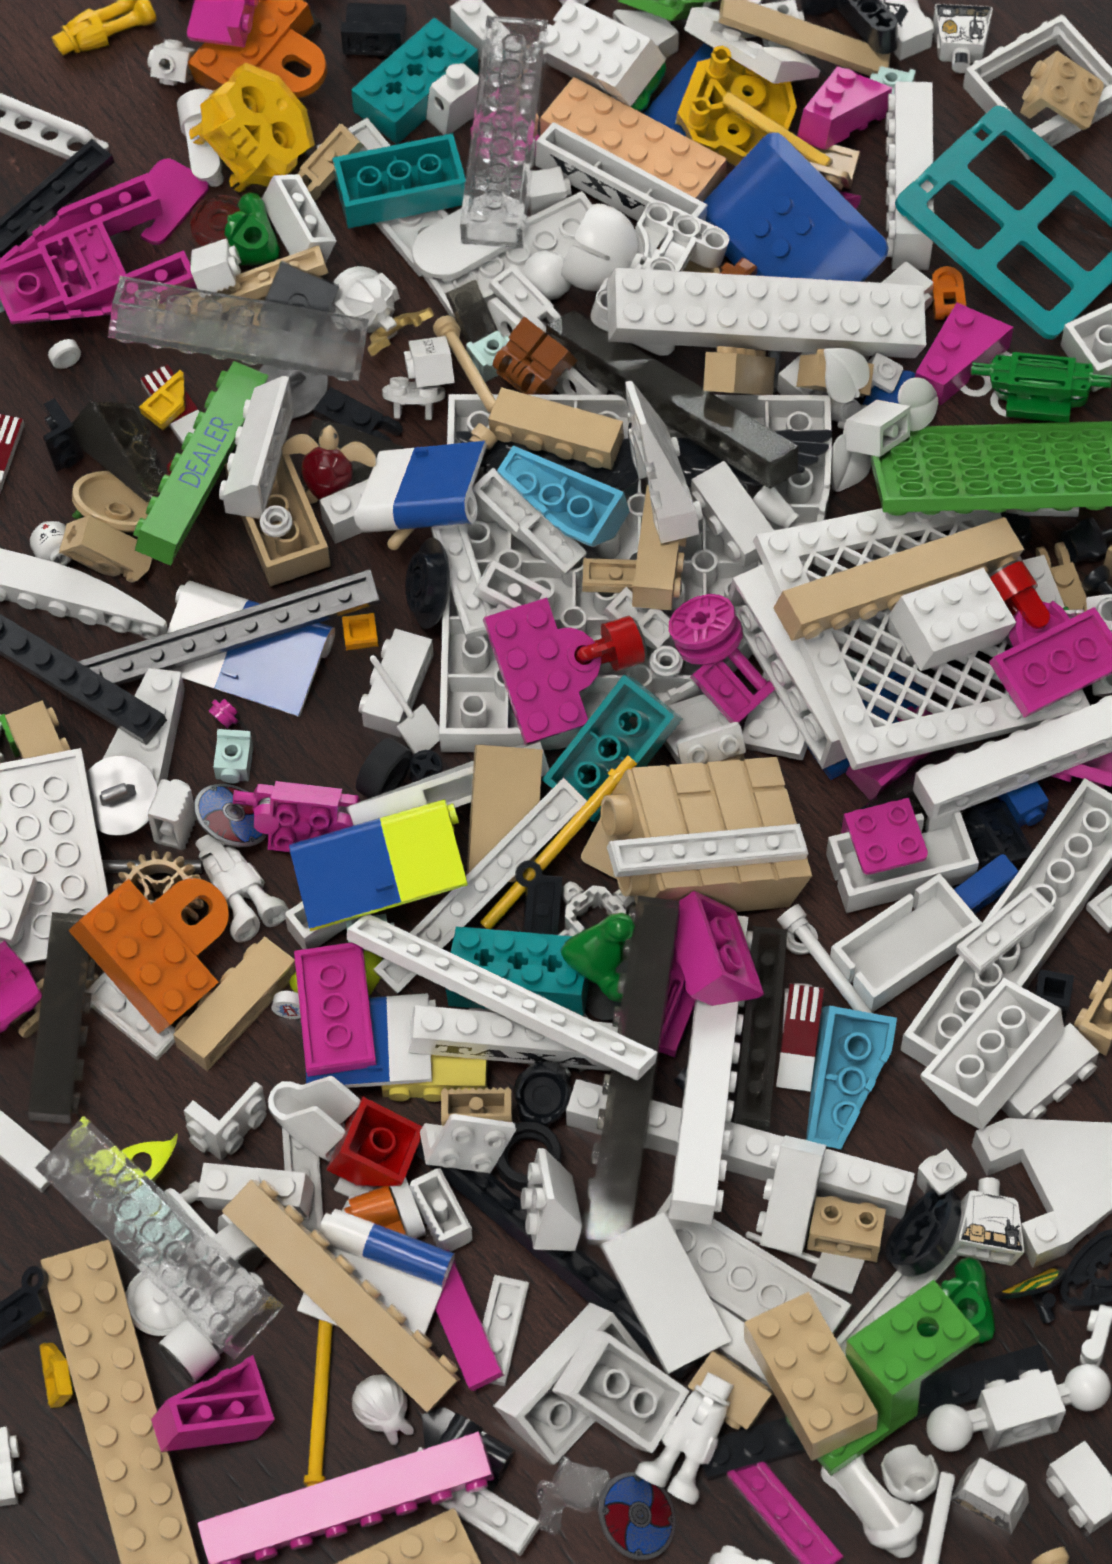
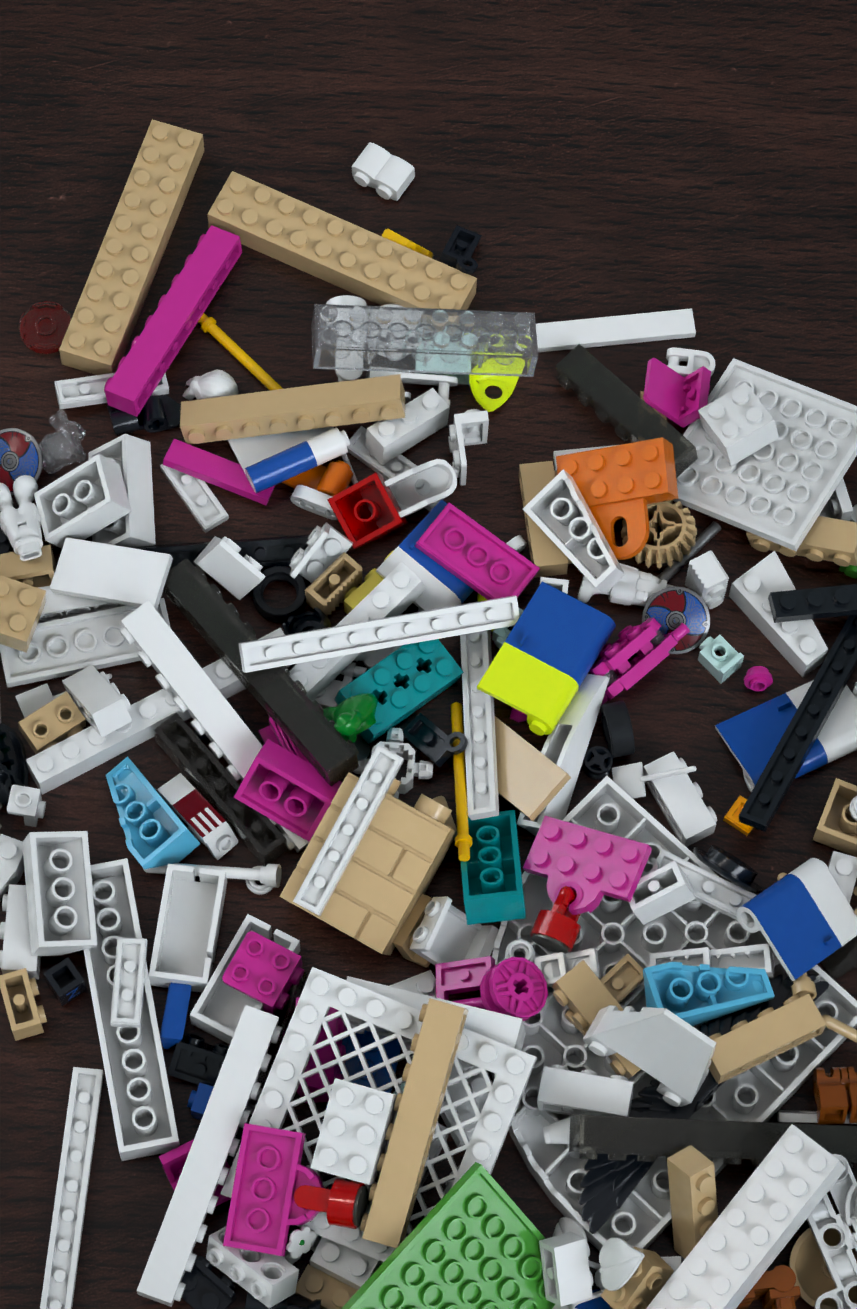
camera: 130 degrees right, 5 degrees up
shield [86,756,158,835] -> none
dark pink wedge [151,1355,274,1452] -> none
white brick [410,1168,473,1252] -> none
none -> white wedge [523,469,625,594]

